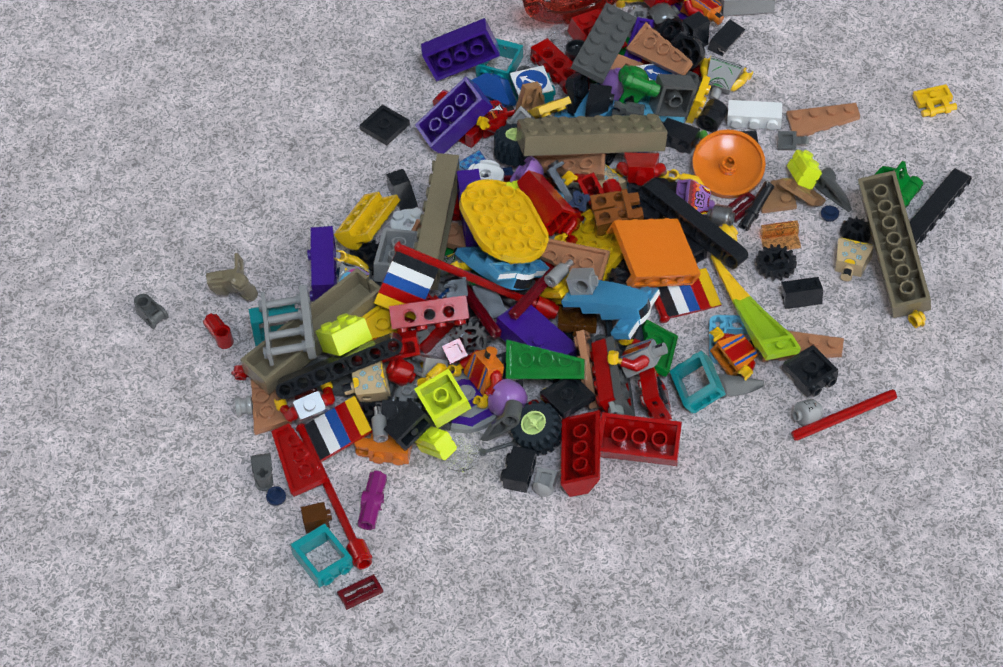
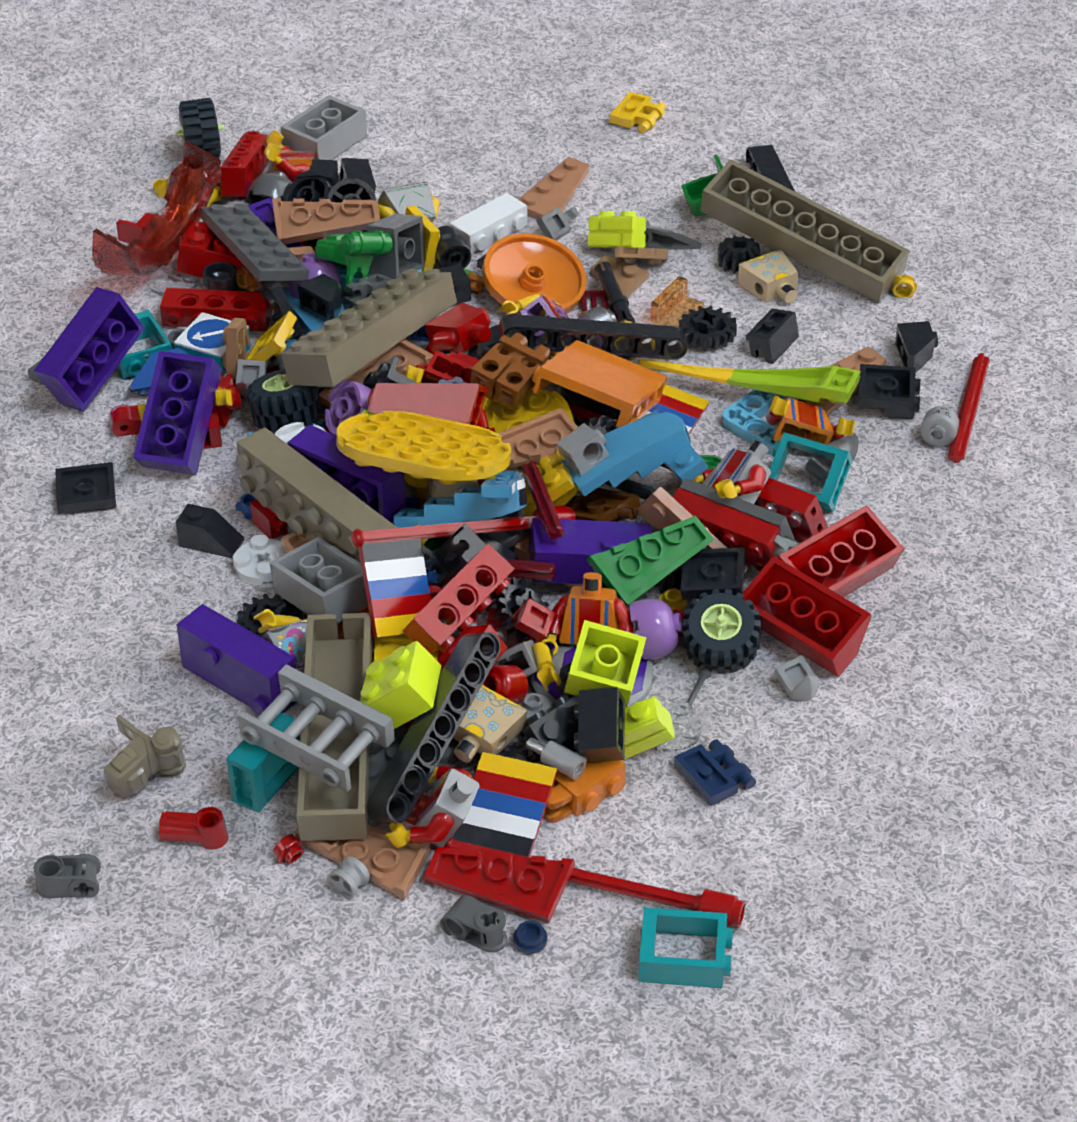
camera: 50 degrees left, 10 degrees down
reddish brown brick [300,502,332,534] -> none
yellow brick [334,191,400,250] -> none
dark red tile [337,574,383,610] -> none
magenta piece [358,470,387,530] -> none
dark grey piece [480,400,523,441] -> none
black brick [500,446,537,493] -> none
light grey piece [544,259,574,287] -> none
dark blue plate [821,205,839,222] -> none
none -> dark blue plate [674,739,756,806]
none -> black slope [895,321,938,372]

